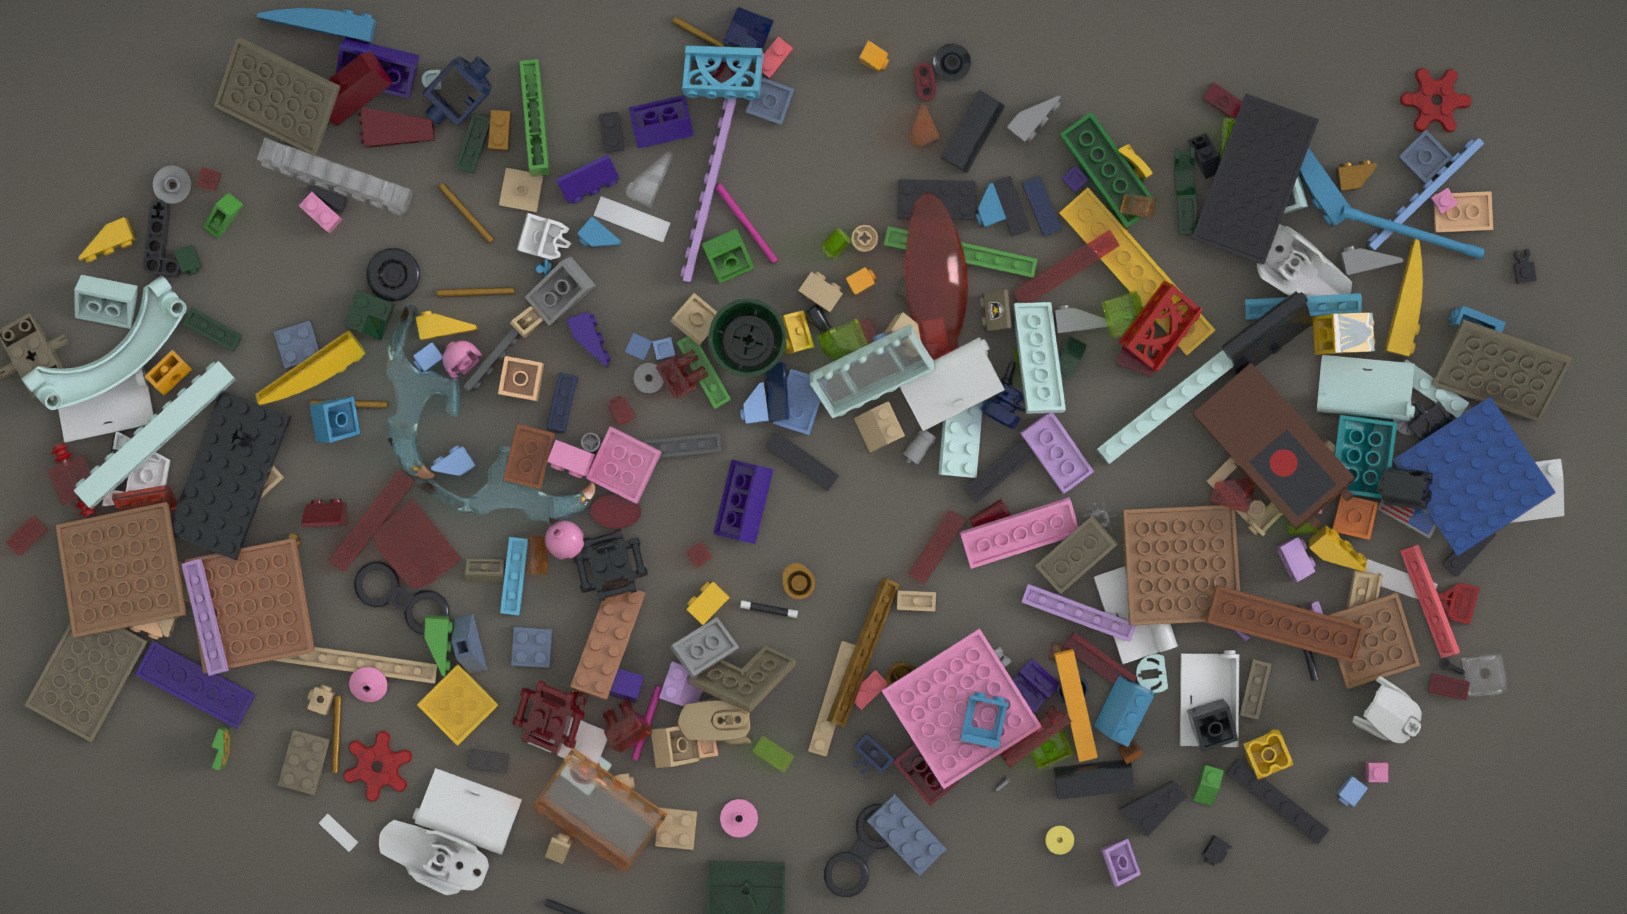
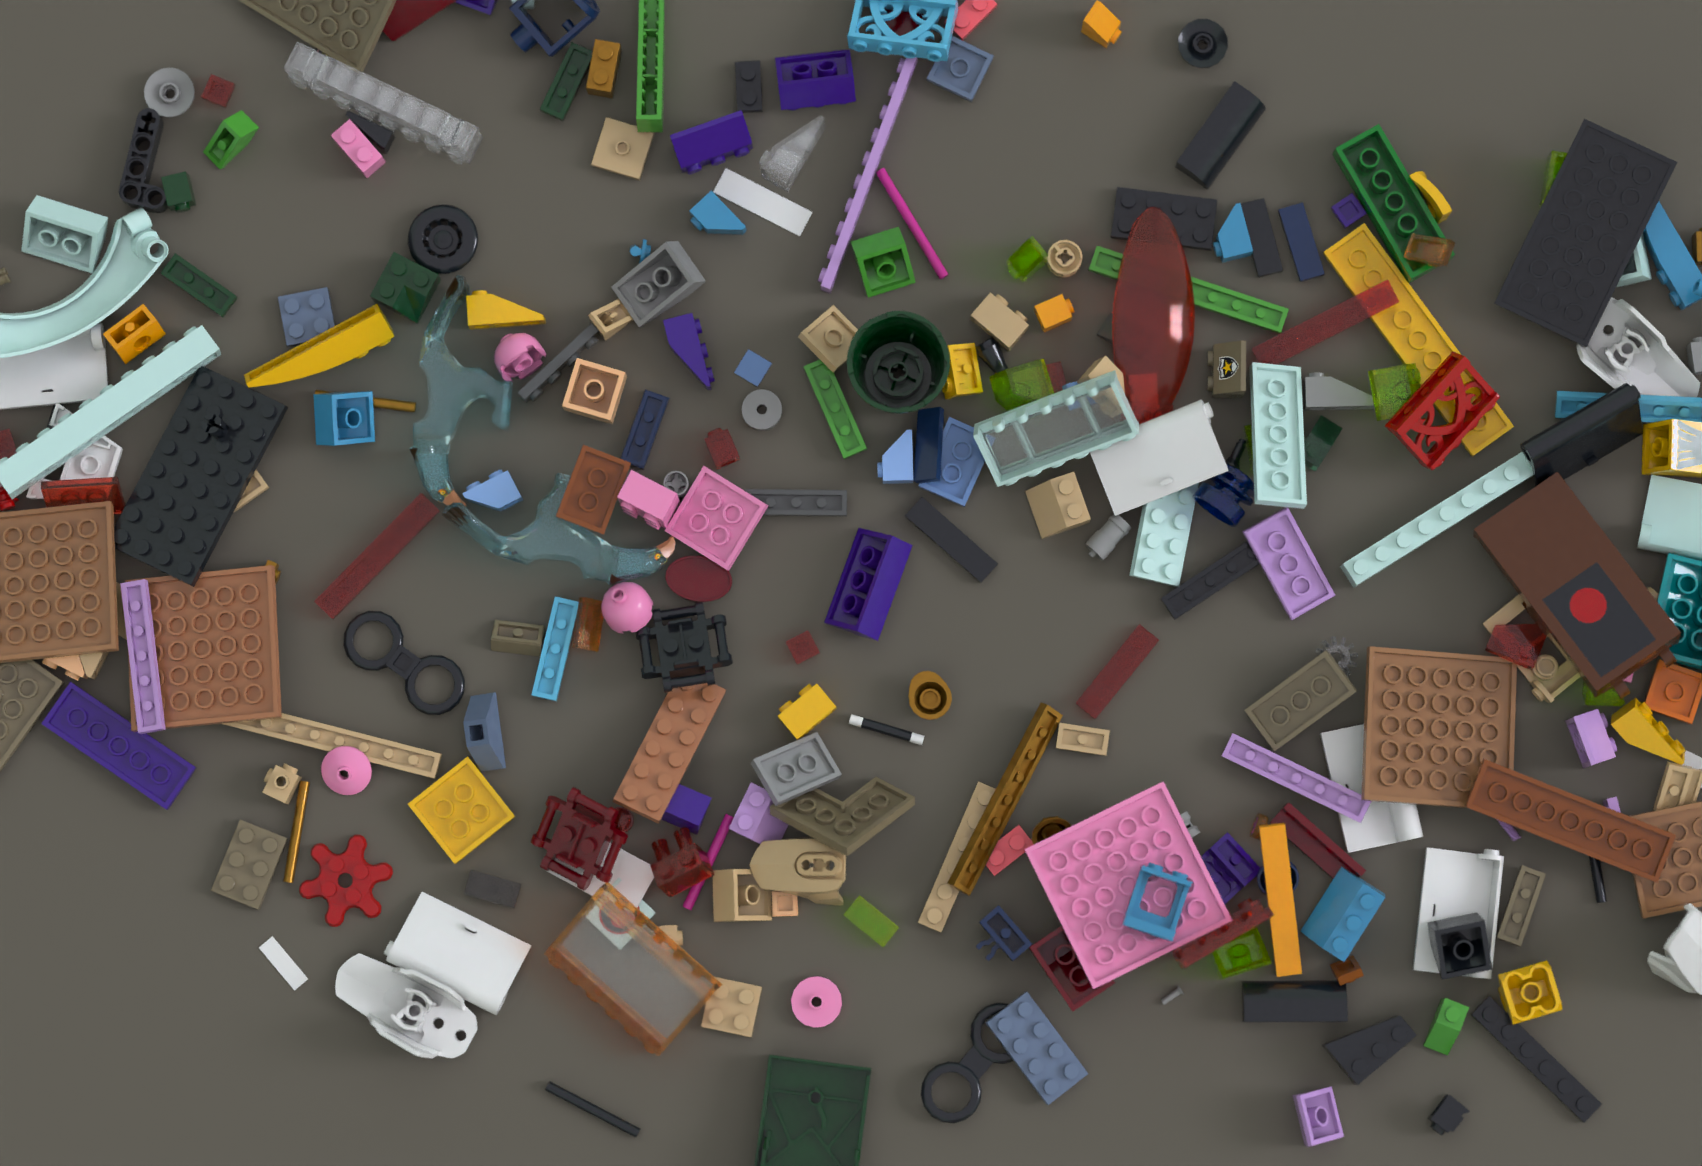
camera: 15 degrees right, 5 degrees down
yellow slope [78,217,136,263] -> none
bright green slope [212,727,230,770] -> none
dark red slope [301,499,348,527] -> none
dark red slope [358,108,435,148] -> none
clear red plate [374,499,462,588] -> none
light blue brick [413,343,443,372] -> none
bright green slope [424,615,452,676] -> none
pearl gold bar [437,287,514,297] -> none
pearl gold bar [438,182,495,244] -> none
sand blue plate [511,627,553,668] -> none
white plate [516,213,571,260] -> none
tan slope [545,832,573,864] -> none
light blue tile [652,337,676,360] -> none
clear red brick [656,349,709,400] -> none
clear orange slope [909,103,940,149] -> none
dark red plate [914,63,936,101] -> none
bright pink plate [960,497,1078,569] -> none
dark red plate [969,499,1011,528] -> none
light grey slope [1006,96,1061,144] -> none
light yellow piece [1045,826,1074,855] -> none
dark red plate [1115,346,1154,377] -> none
light aqua piece [1135,654,1168,693] -> none
dark green piece [1174,147,1198,235] -> none
black slope [1188,133,1220,179] -> none
dark red plate [1202,82,1242,120] -> none
light blue brick [1336,775,1368,806] -> none
bright pink brick [1365,761,1388,782] -> none

